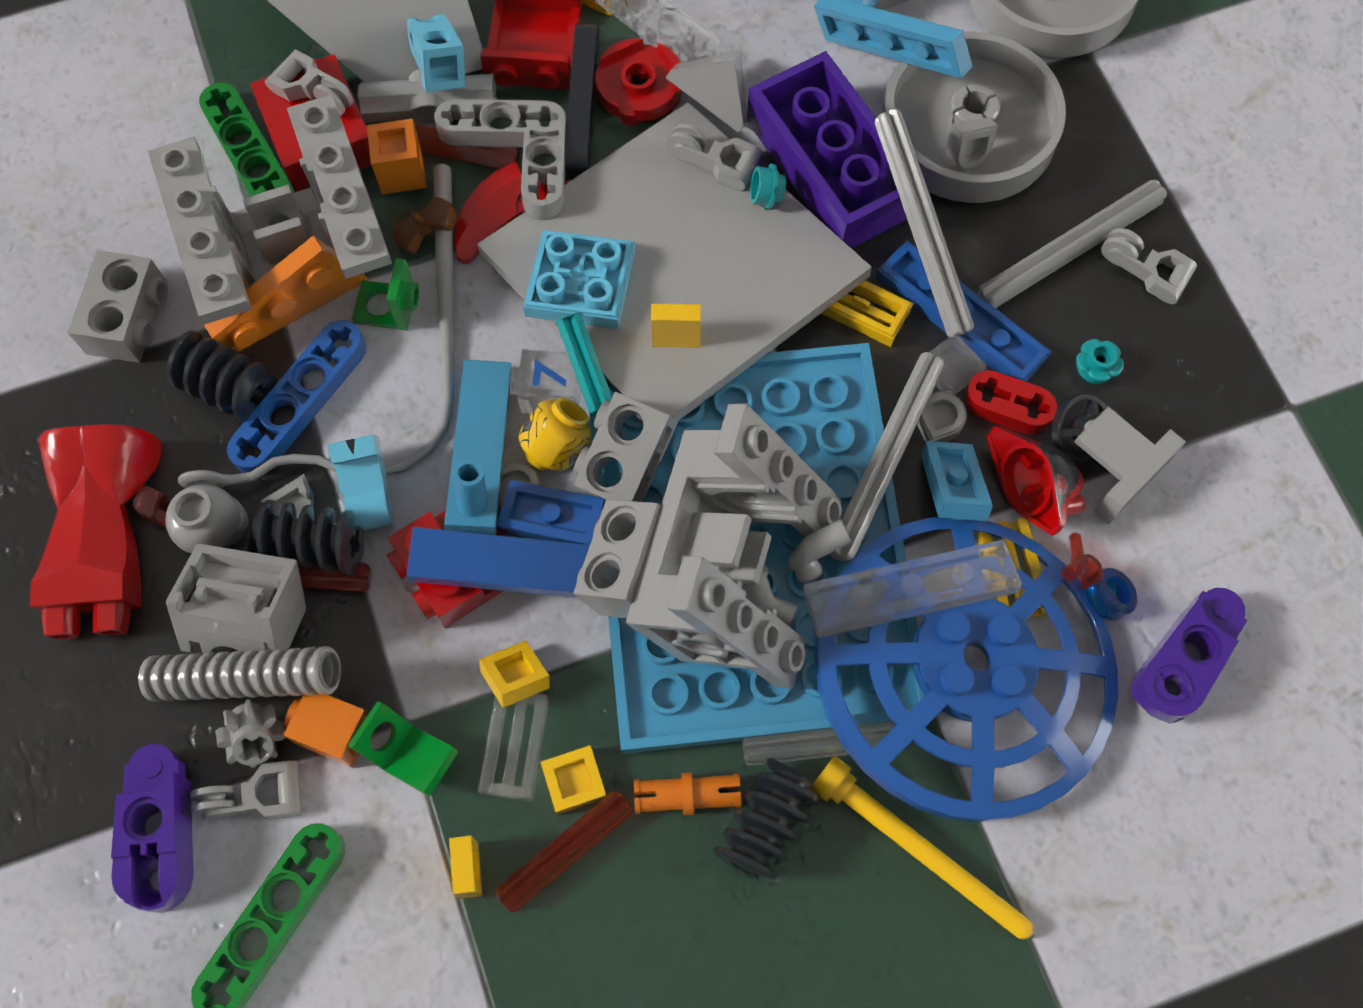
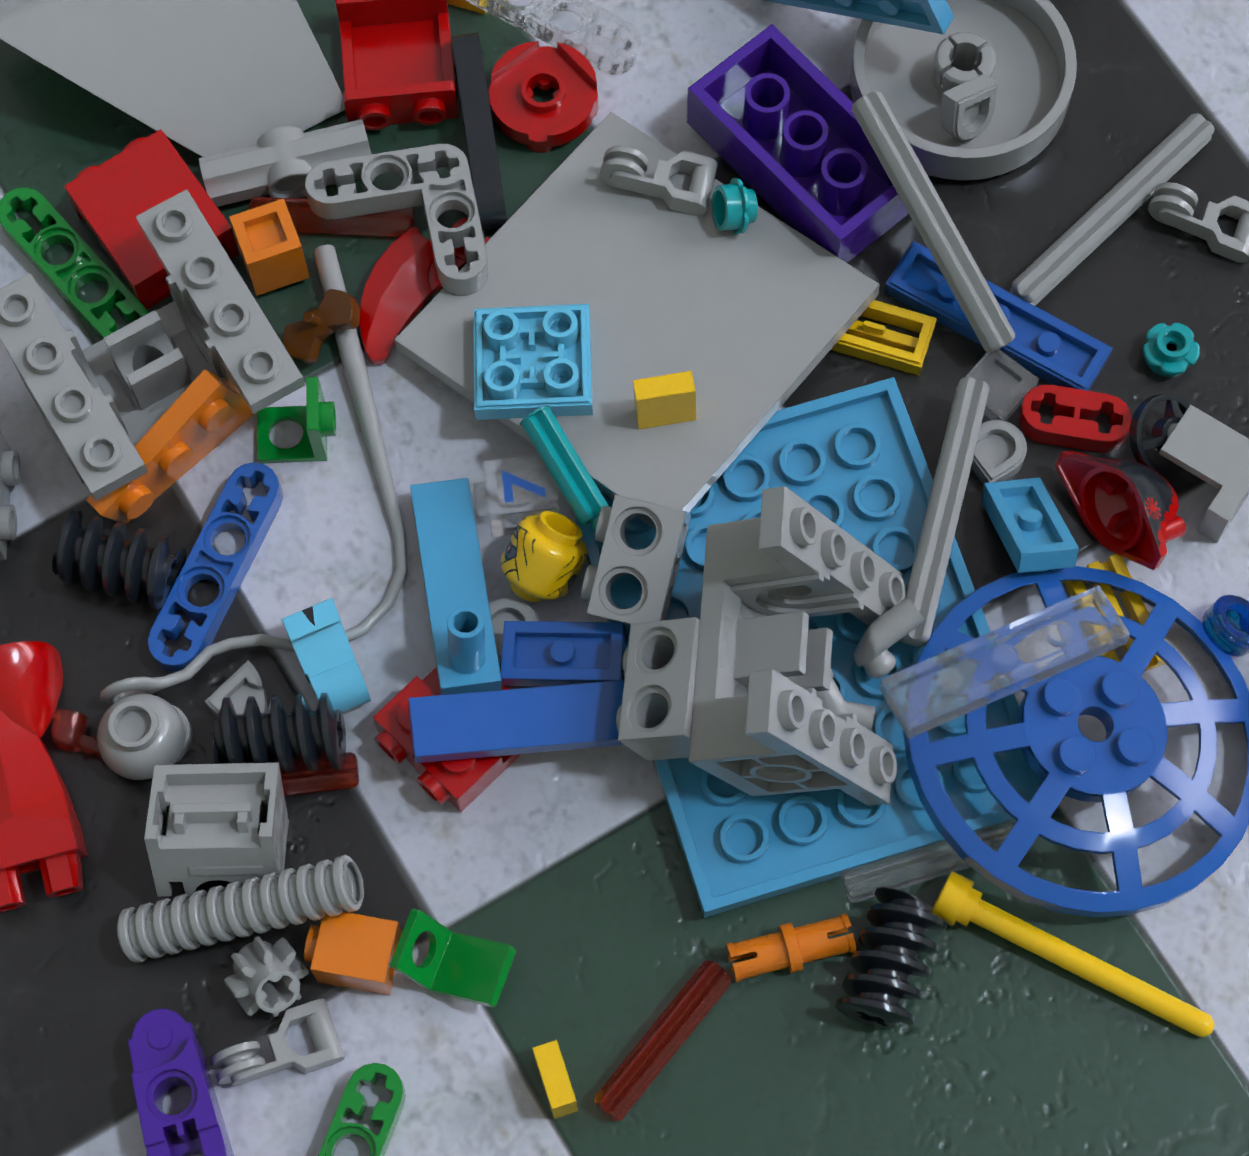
camera: 10 degrees left, 0 degrees up
light grey piece [265,50,353,116] -> none
medium azure leg [407,14,466,92] -> none
clear tile [478,694,549,802] -> none
yellow tile [480,640,550,708] -> none
yellow tile [540,745,607,815] -> none
light grey slope [666,49,747,133] -> none
clear red hand [1061,533,1104,590] -> none

